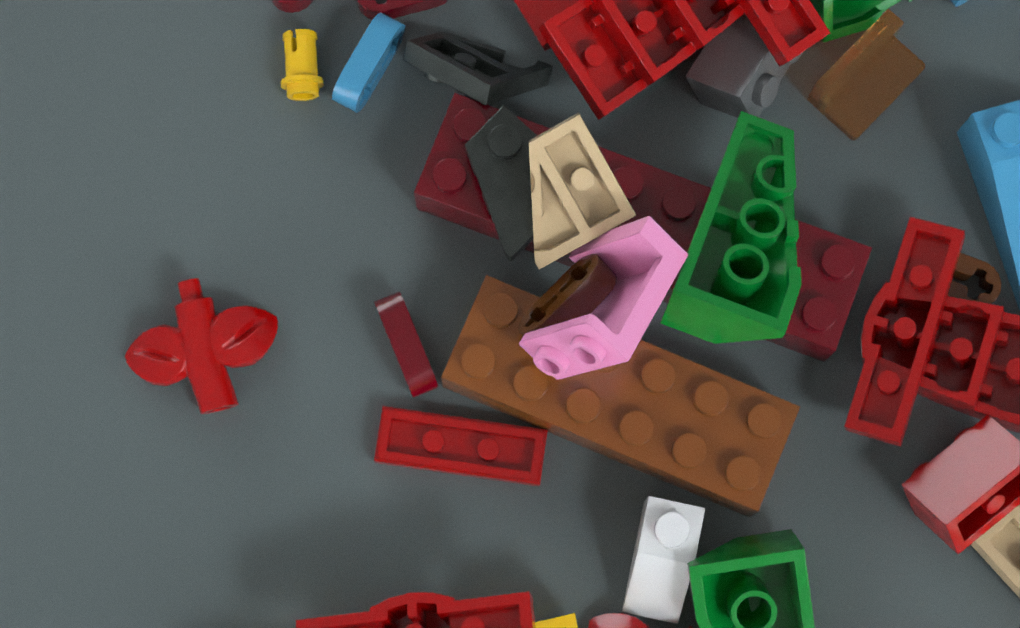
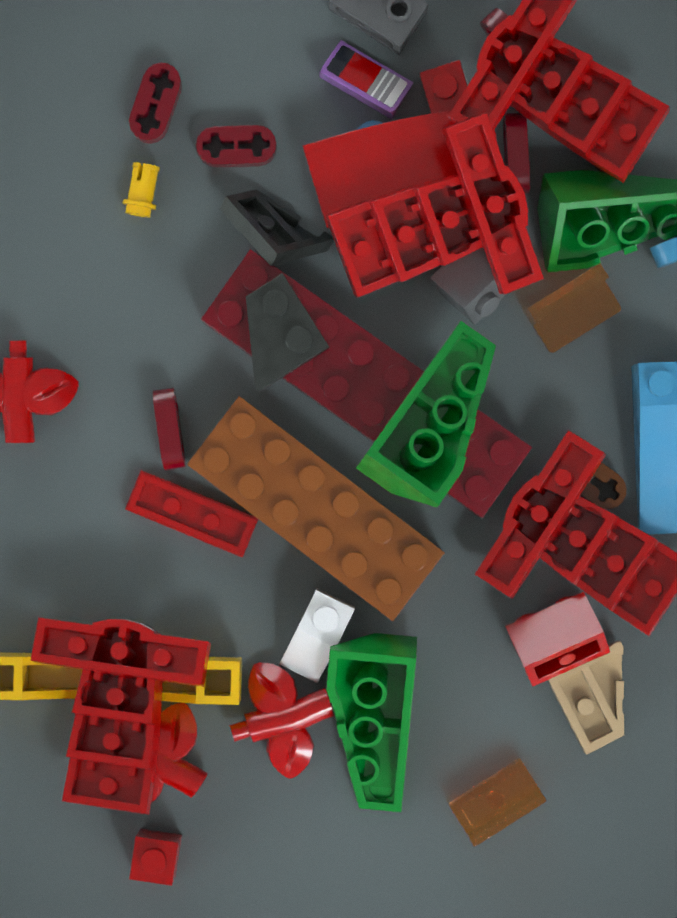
camera: 15 degrees right, 10 degrees up
dark azure beam [332,12,405,113] -> none
reddish brown beam [518,254,617,336] -> none
bright pink panel [519,216,688,380] -> none
tan wing [528,112,636,270] -> none

